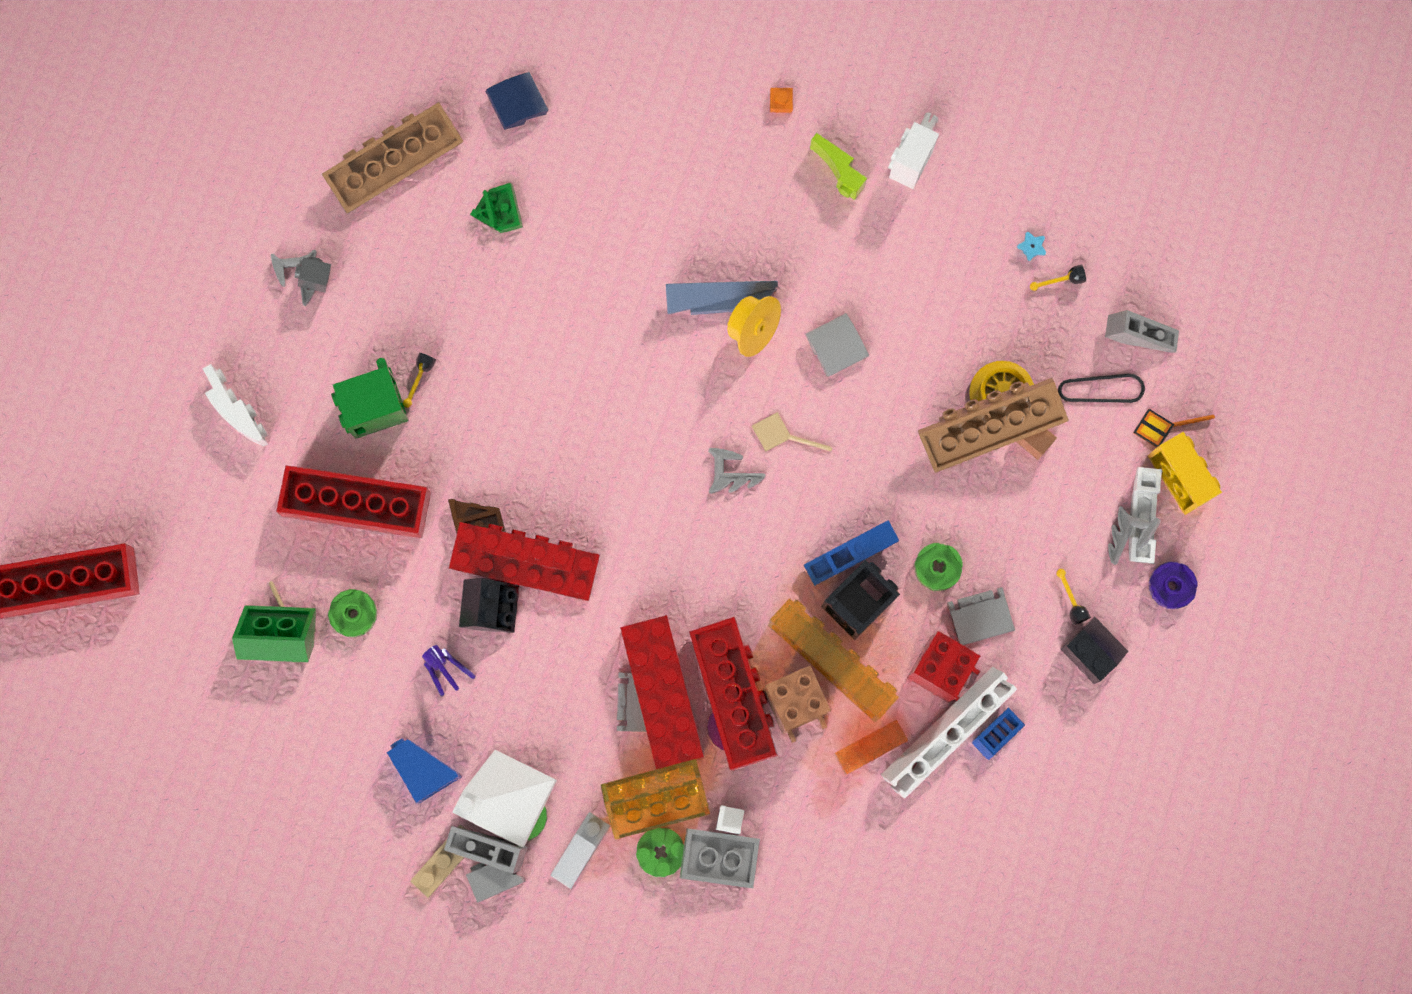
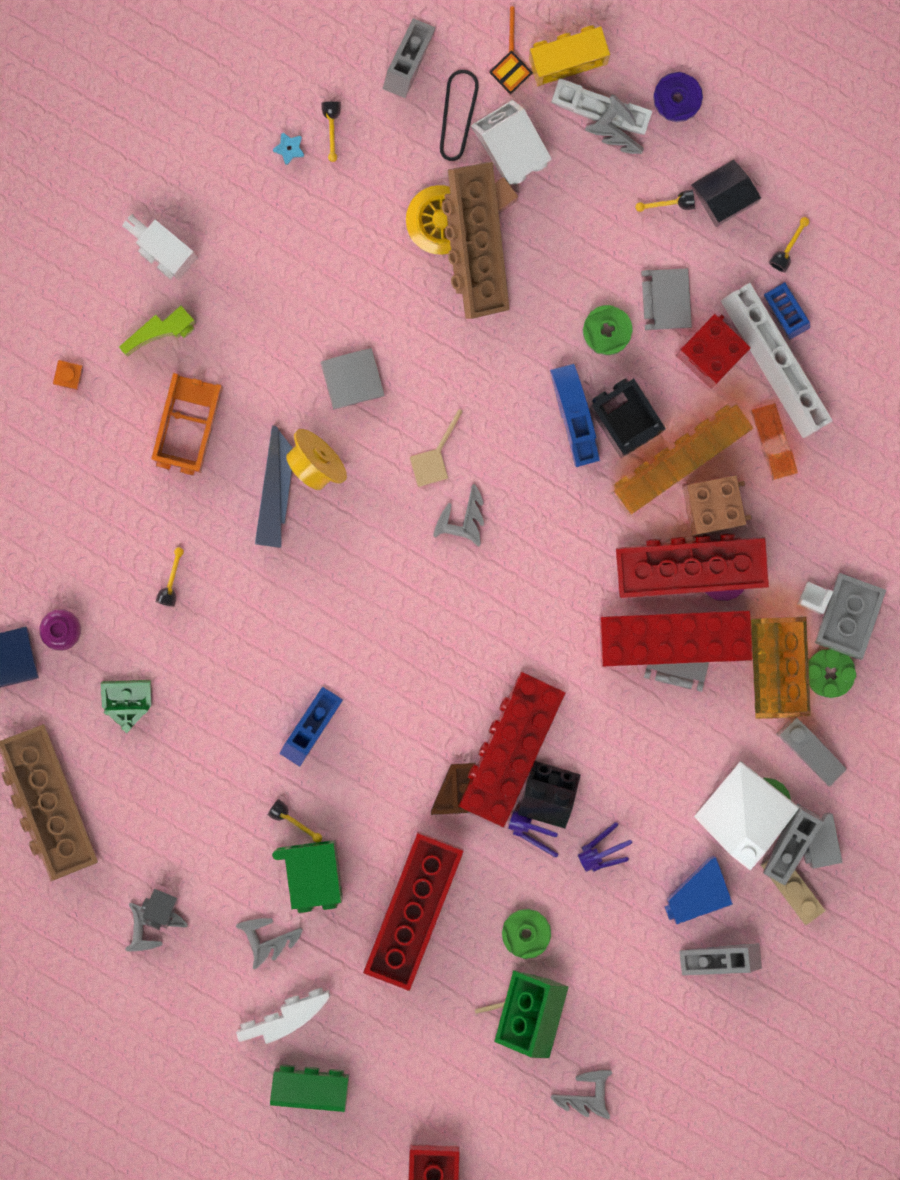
camera: 75 degrees left, 10 degrees up
none -> magenta piece [39,609,81,651]
none -> orange door [151,373,223,476]
none -> hinge [155,547,184,607]
none -> light grey piece [236,918,302,969]
none -> green slope [270,1065,349,1112]
none -> blue slope [279,687,343,767]
none -> white slope [471,100,552,185]
none -> dark purple plant [508,810,558,857]
none -> light grey piece [551,1070,612,1119]
none -> light grey slope [679,943,762,975]
none -> hinge [769,217,810,273]

